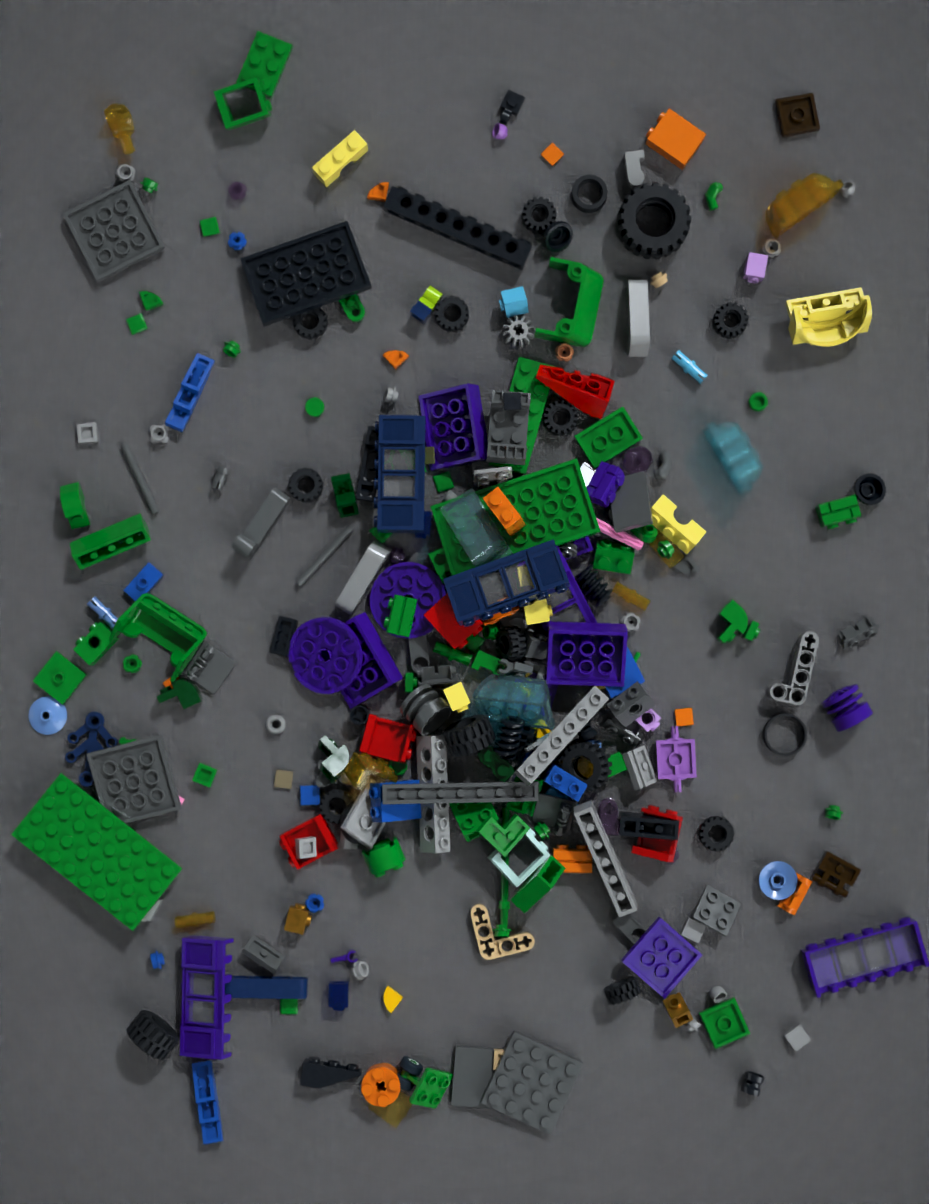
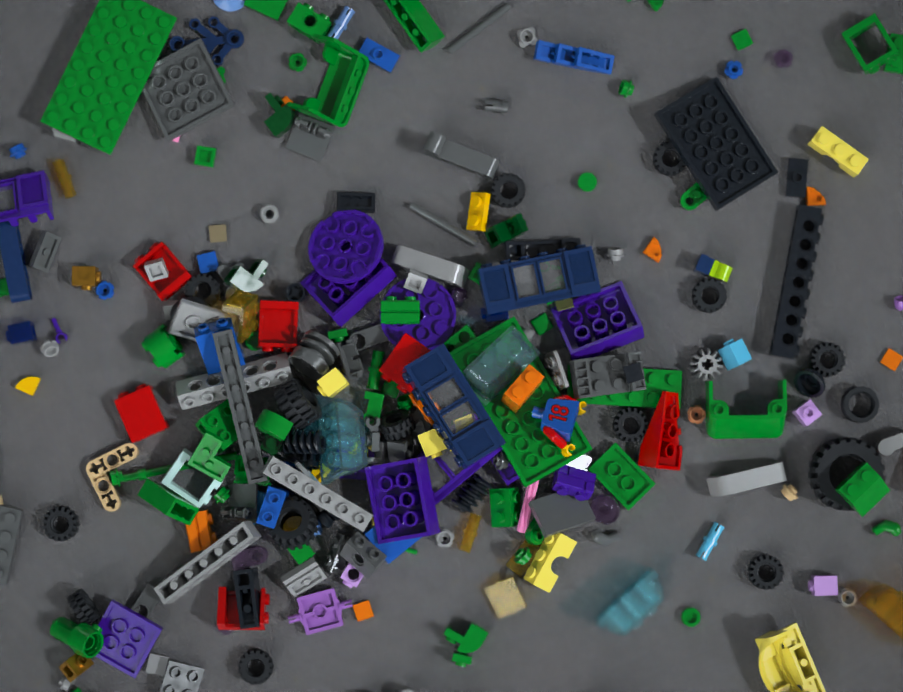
camera: 80 degrees right, 0 degrees up
none -> black tyre [42,506,80,541]
none -> green piece [50,617,104,658]
none -> red panel [114,384,170,443]
none -> green brick [254,409,294,442]
none -> light grey plate [403,269,428,294]
none -> yellow plate [466,192,491,232]
none -> clear yellow piece [484,576,527,619]
none -> torso [531,395,587,457]
none -> black plate [785,158,808,198]
none -> lavender brick [792,399,822,427]
none -> green slope [835,462,890,517]

